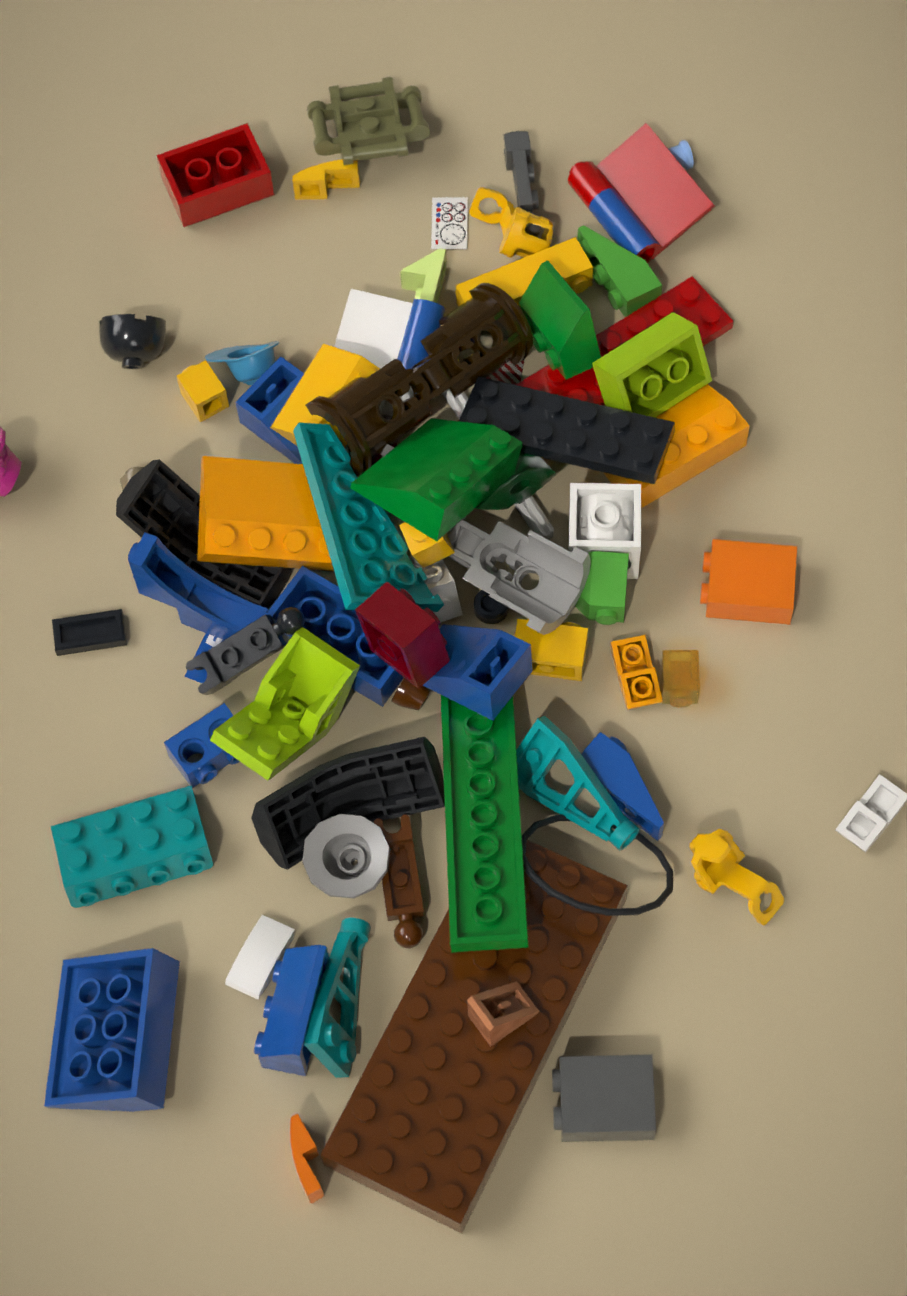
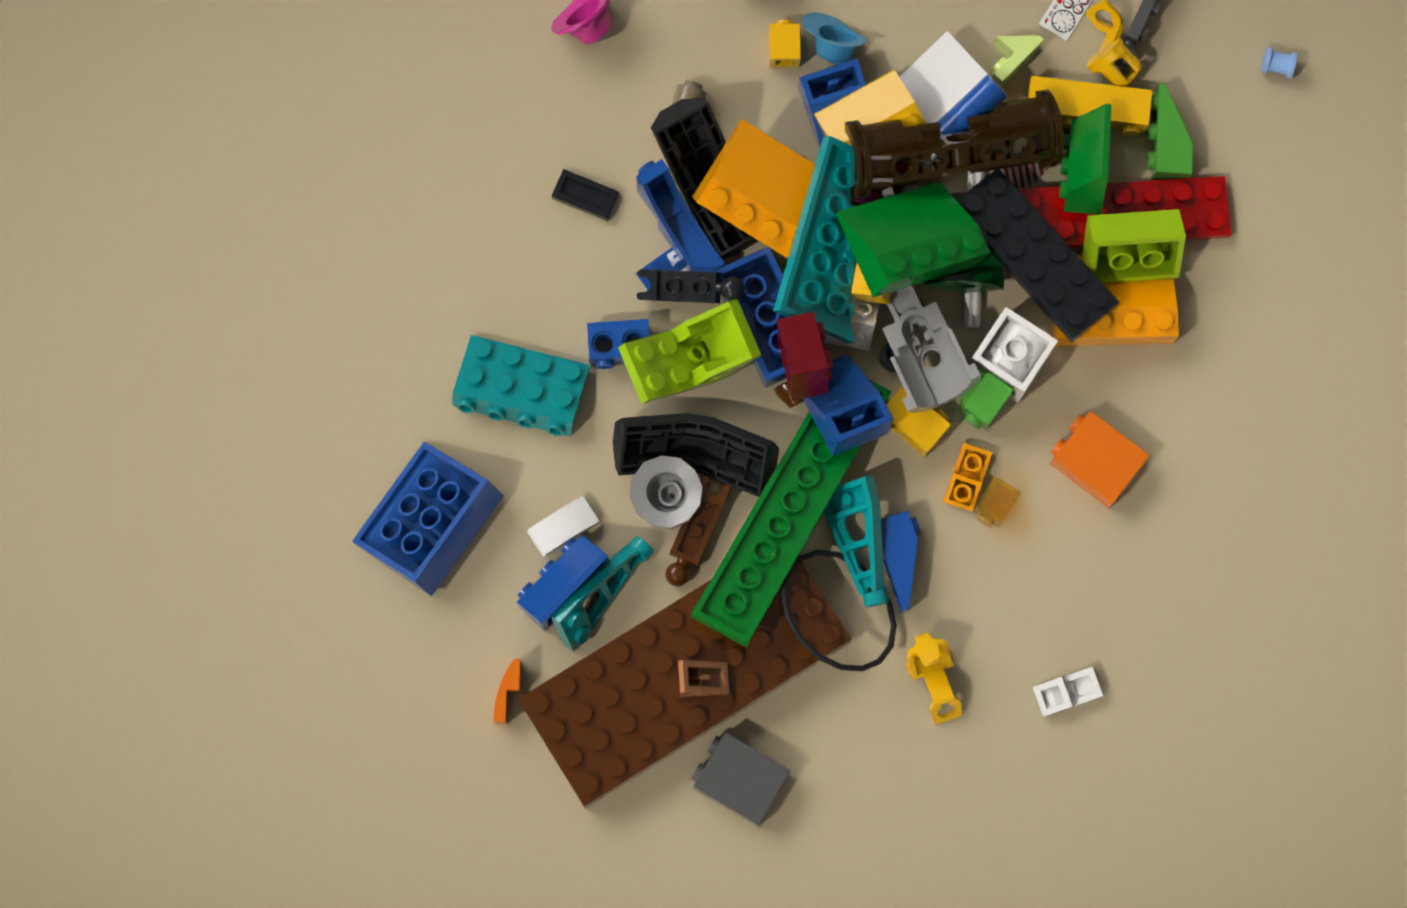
camera: 25 degrees right, 15 degrees up
door [567,123,715,263] -> none

